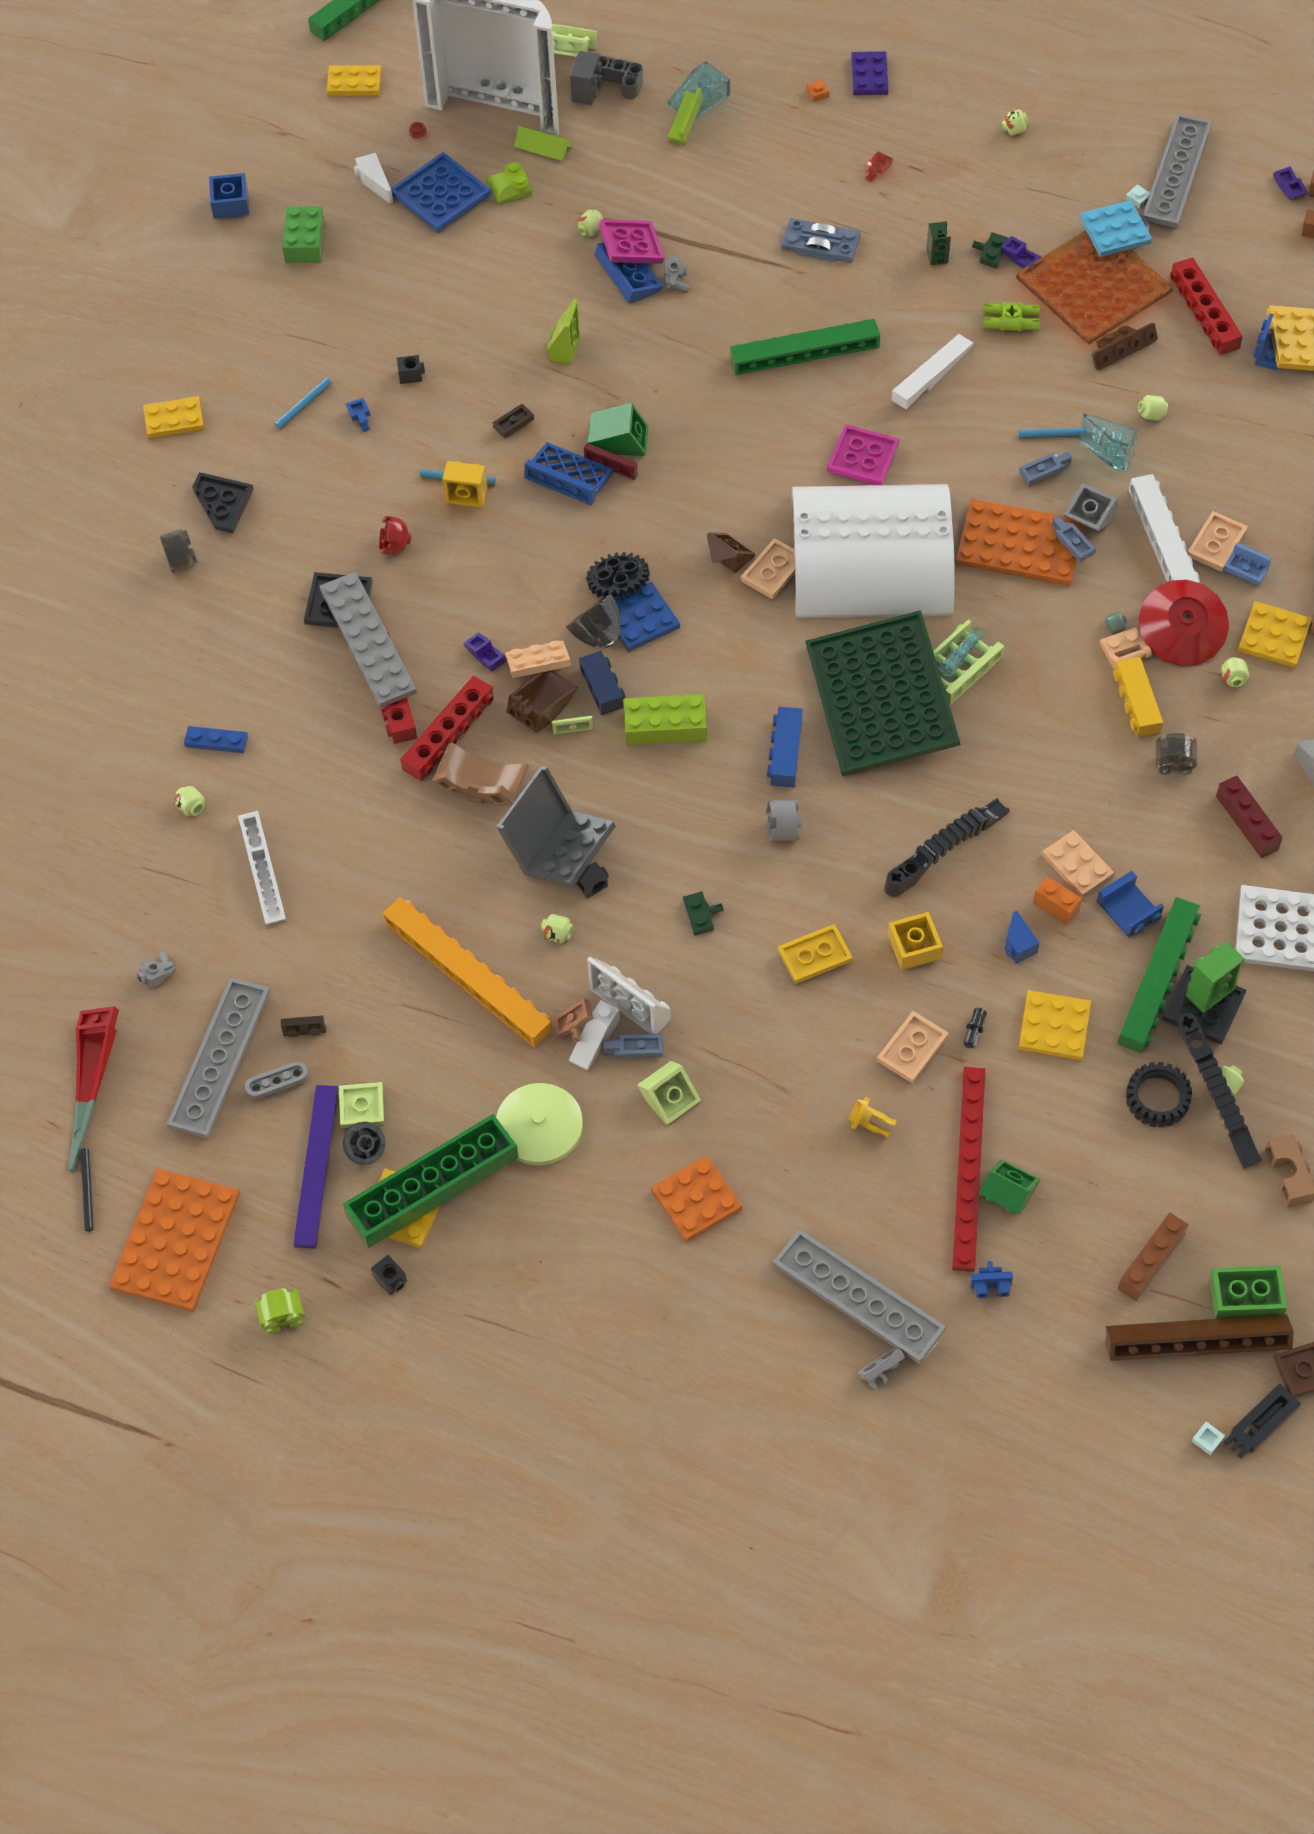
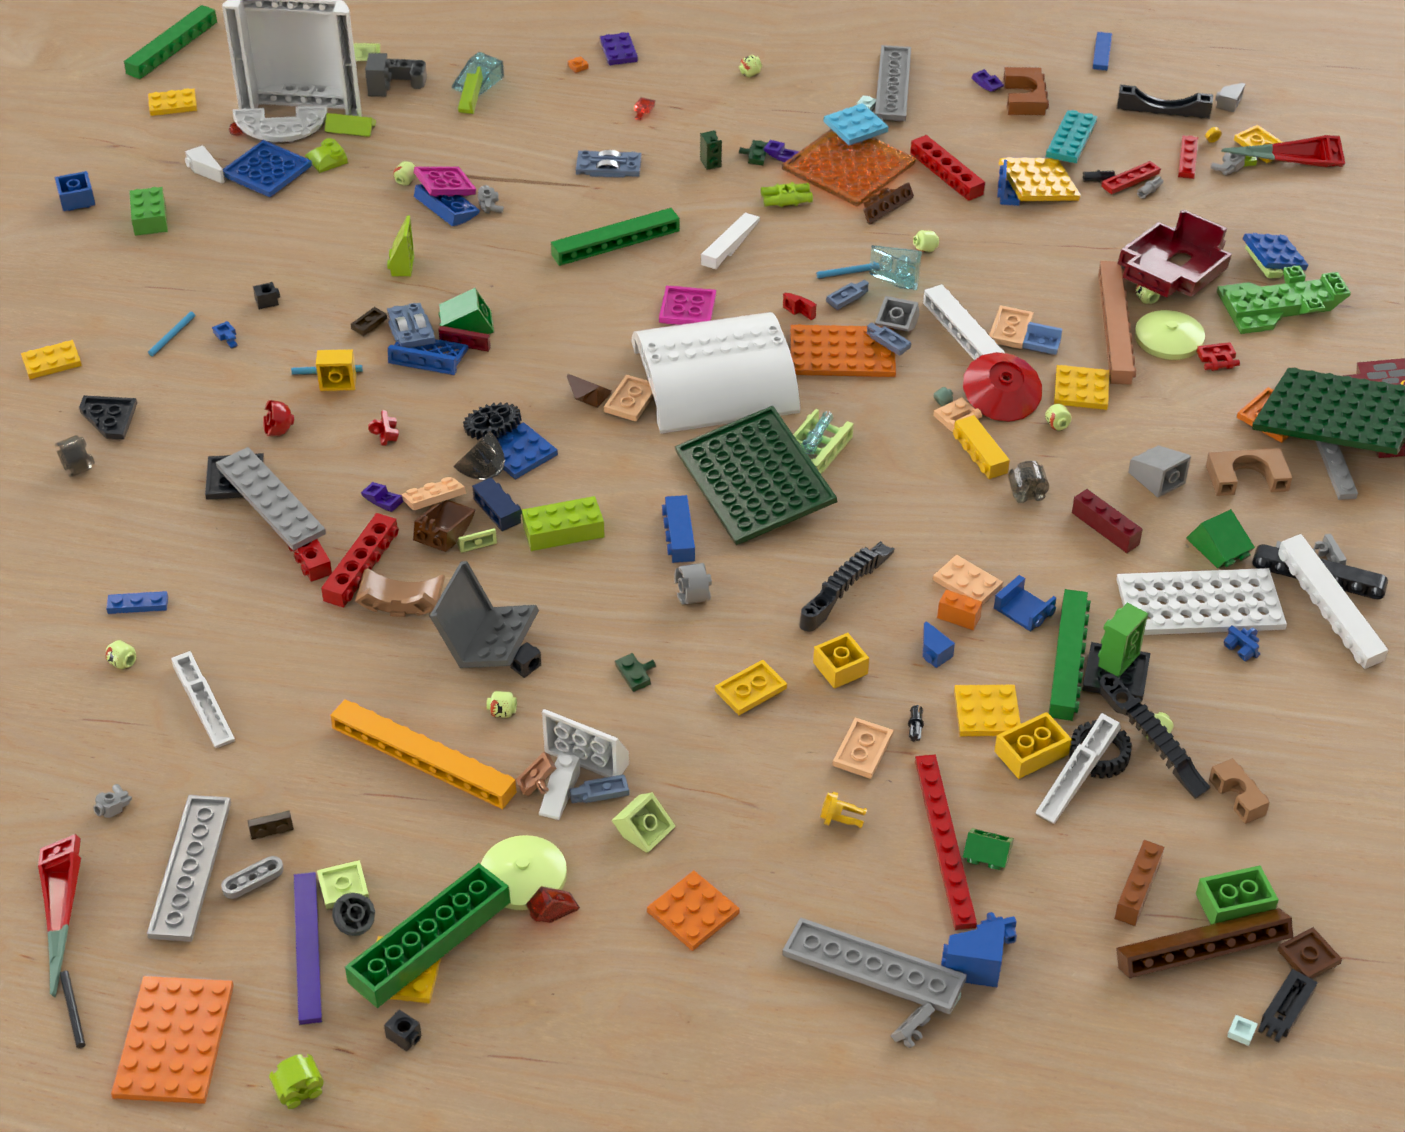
camera: 15 degrees left, 15 degrees down
none -> white plate [232,106,327,143]
none -> red hips [368,410,399,446]
none -> sand blue piece [387,303,435,348]
none -> clear red slope [526,886,580,923]
none -> red slope [783,292,817,320]
none -> blue slope [941,924,1005,987]
none -> yellow brick [994,712,1072,779]
none -> white slope [1035,713,1121,824]

